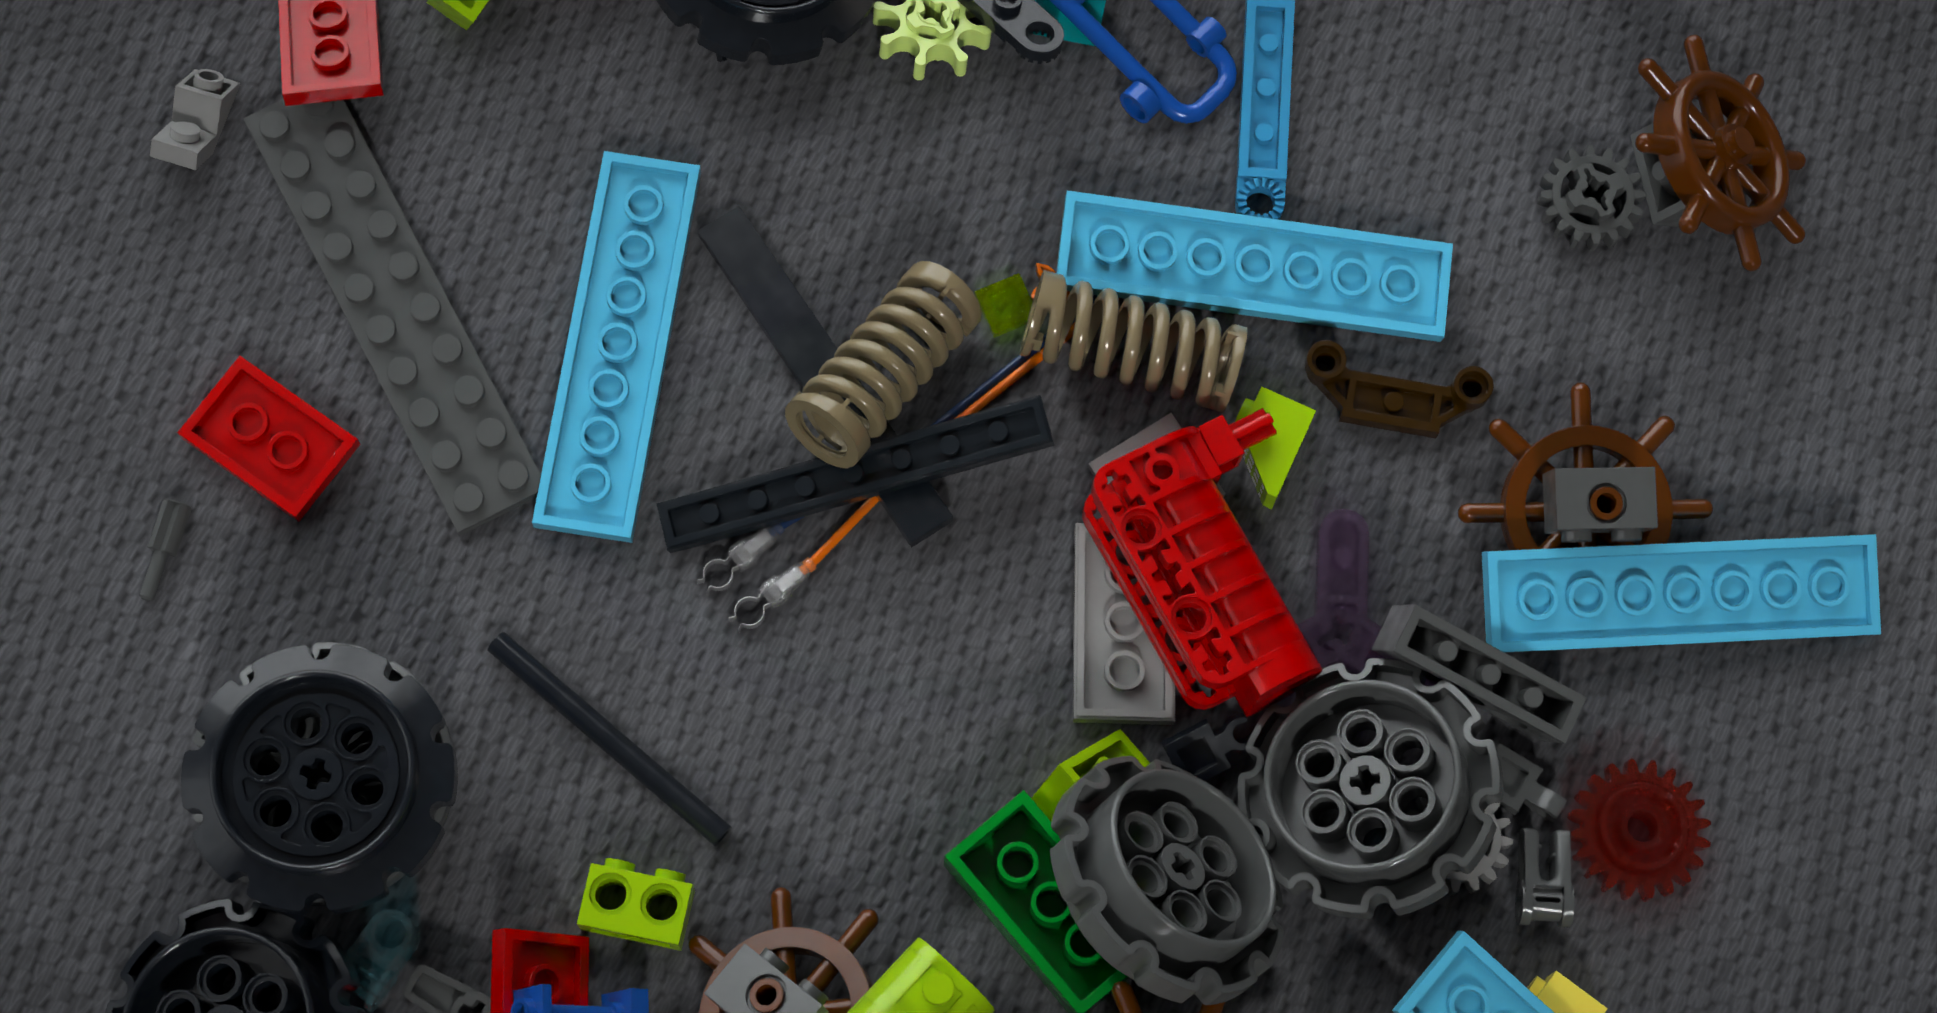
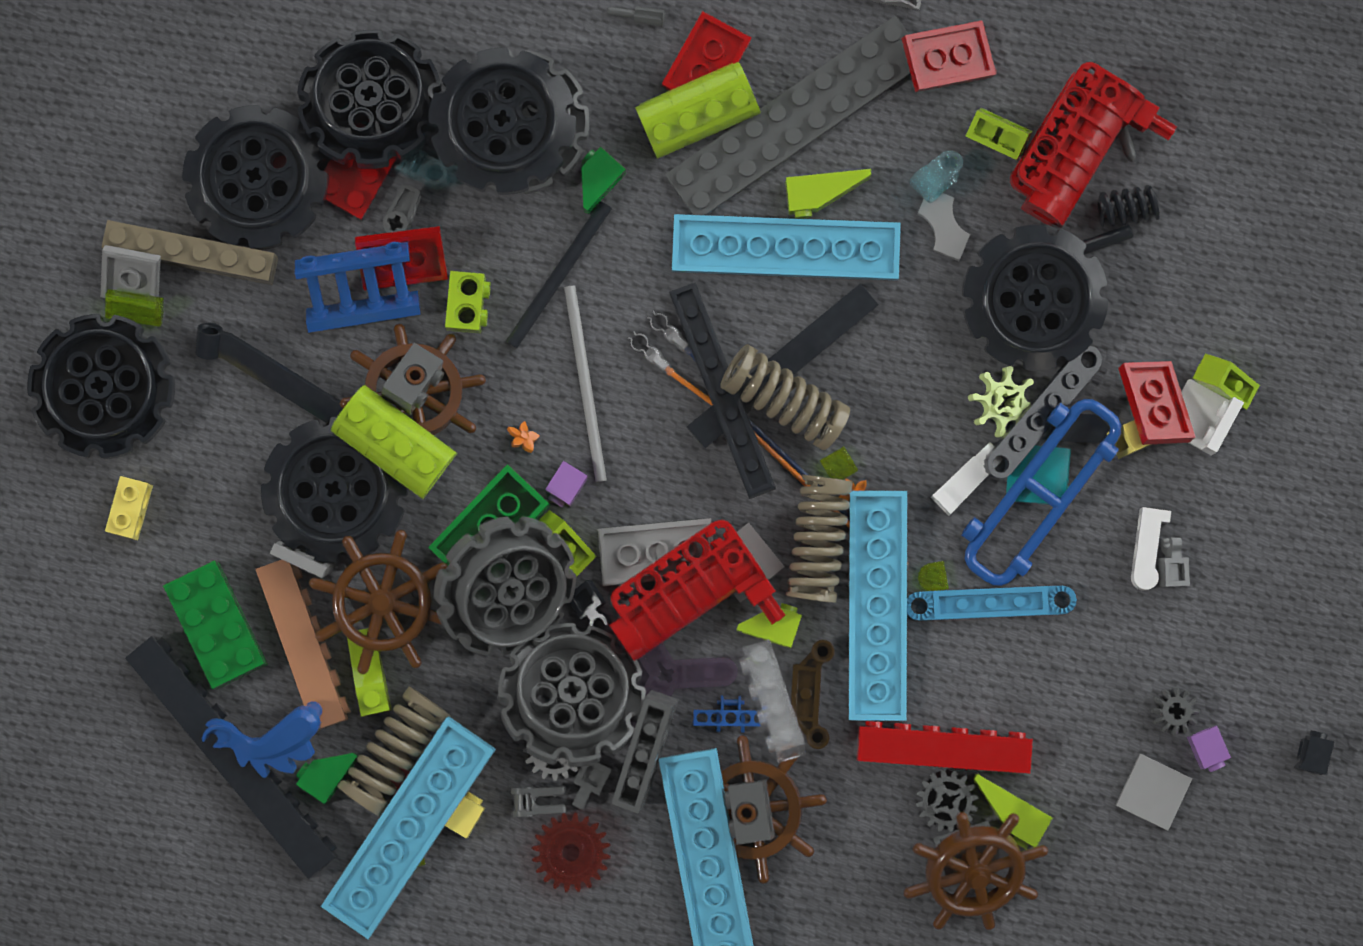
camera: 90 degrees right, 10 degrees up
none -> orange plant [507,421,540,453]
none -> medium lavender brick [545,461,588,508]
none -> light grey piece [564,286,607,482]
none -> green slope [581,147,626,215]
none -> lime container [635,62,761,159]
none -> blue piece [693,695,768,733]
none -> clear brick [739,639,806,763]
none -> lime slope [785,169,871,219]
none -> red brick [856,721,1033,774]
none -> clear light blue piece [909,150,963,203]
none -> light grey tile [917,187,970,261]
none -> clear neon green tile [918,561,949,591]
none -> white leg [931,442,1003,516]
none -> lime slope [973,774,1053,850]

